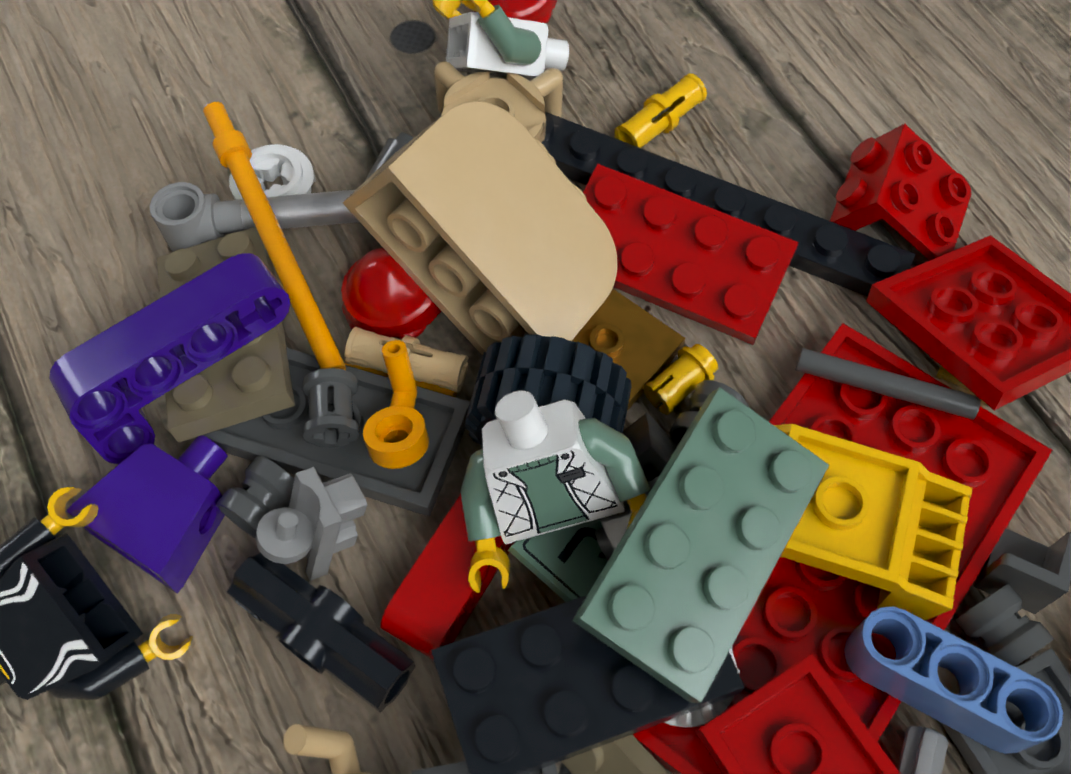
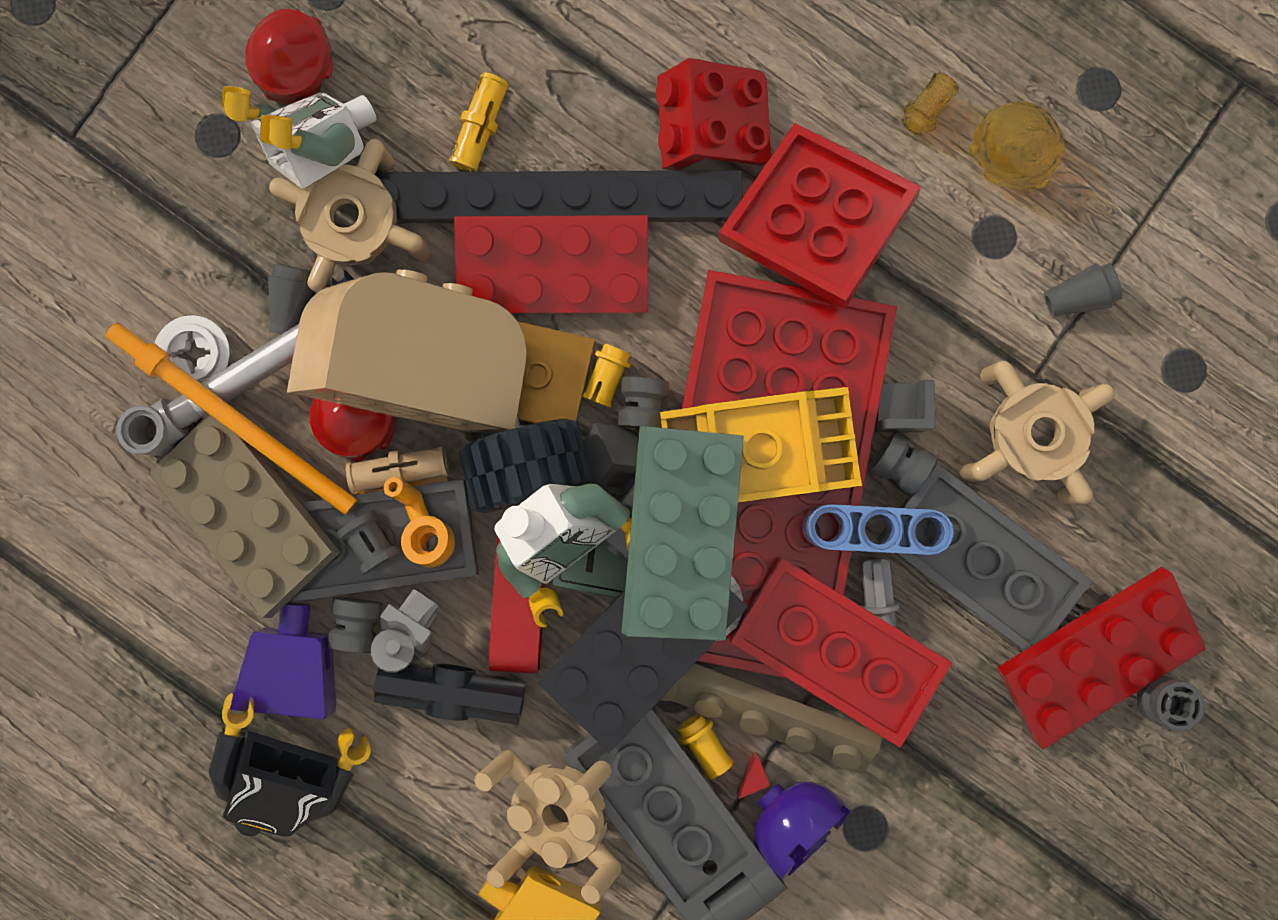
camera: 30 degrees left, 25 degrees up
dark purple beam [49,253,291,464] -> none
dark grey bar [795,348,981,420] -> none

